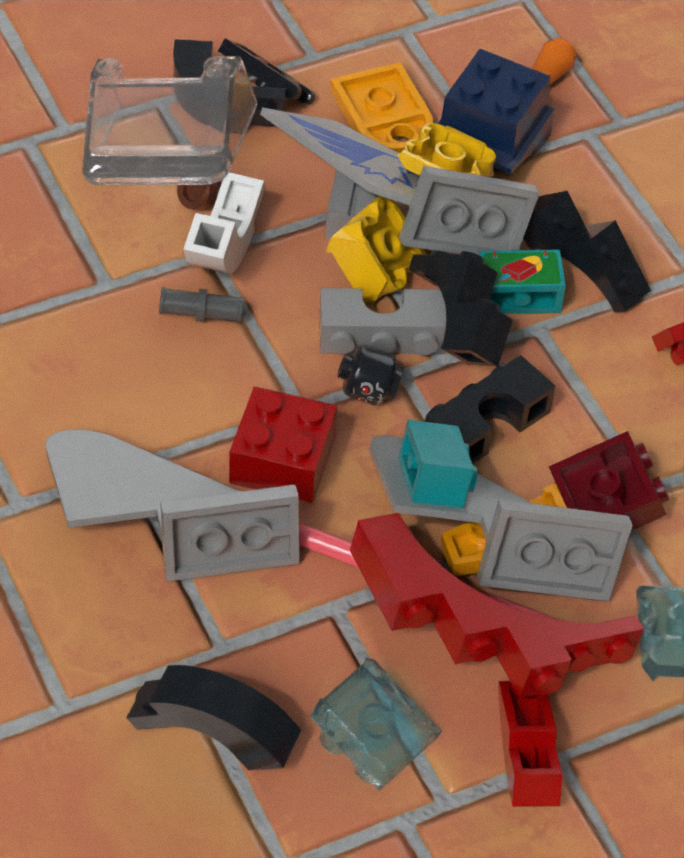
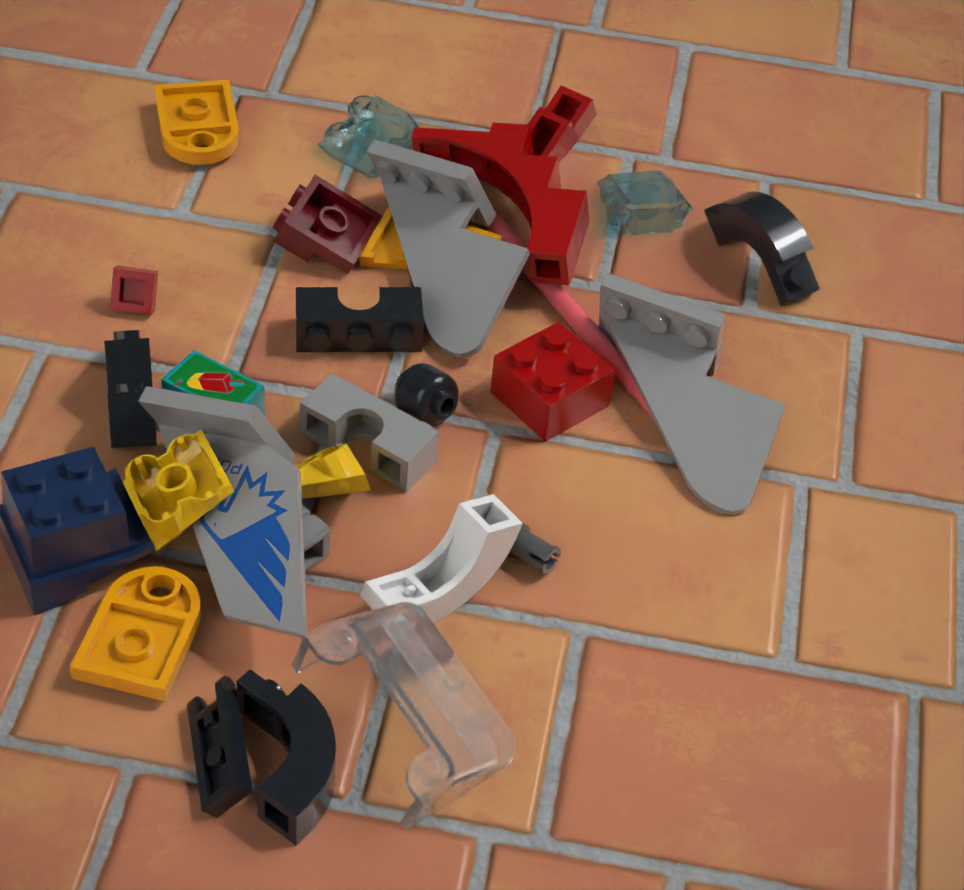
camera: 145 degrees left, 5 degrees down
teal brick [398,420,477,508] -> none
black arch [409,251,513,367] -> none

